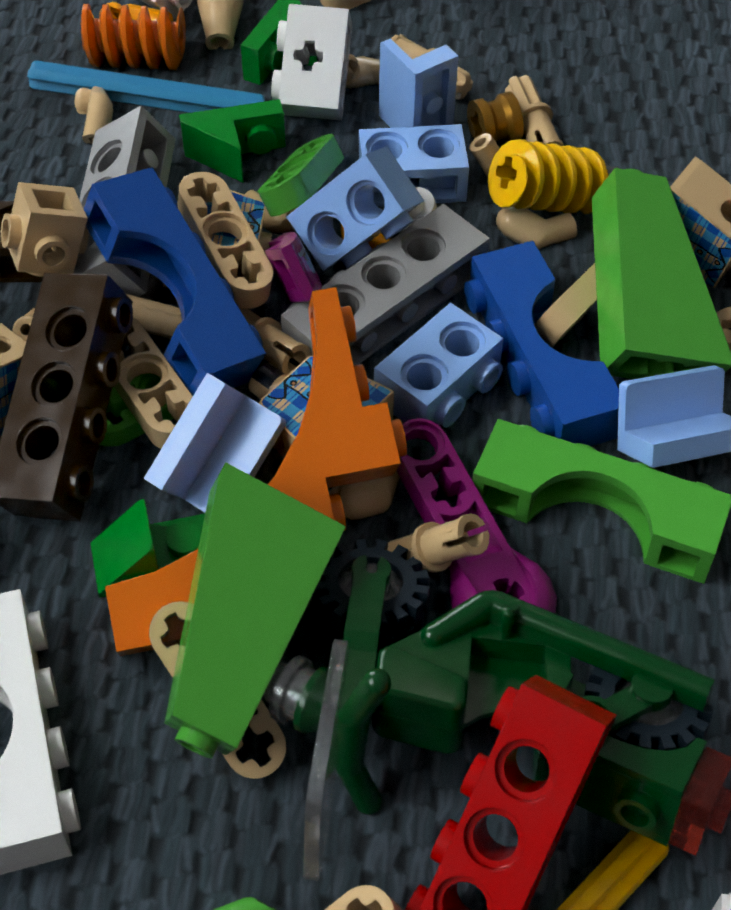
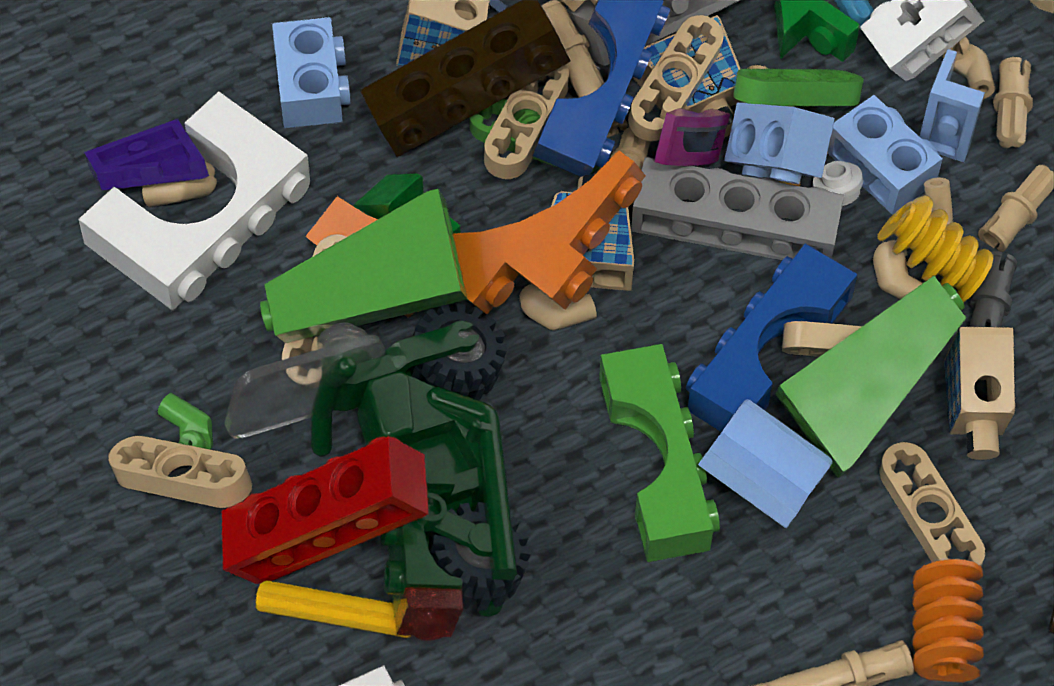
camera: 55 degrees right, 5 degrees up
light blue panel [144,373,286,513] -> none
light blue brick [374,302,503,428] -> none
tan axle [387,513,489,573] -> none
magenta beam [396,418,557,614] -> none
pearl gold wheel [467,91,524,142] -> none

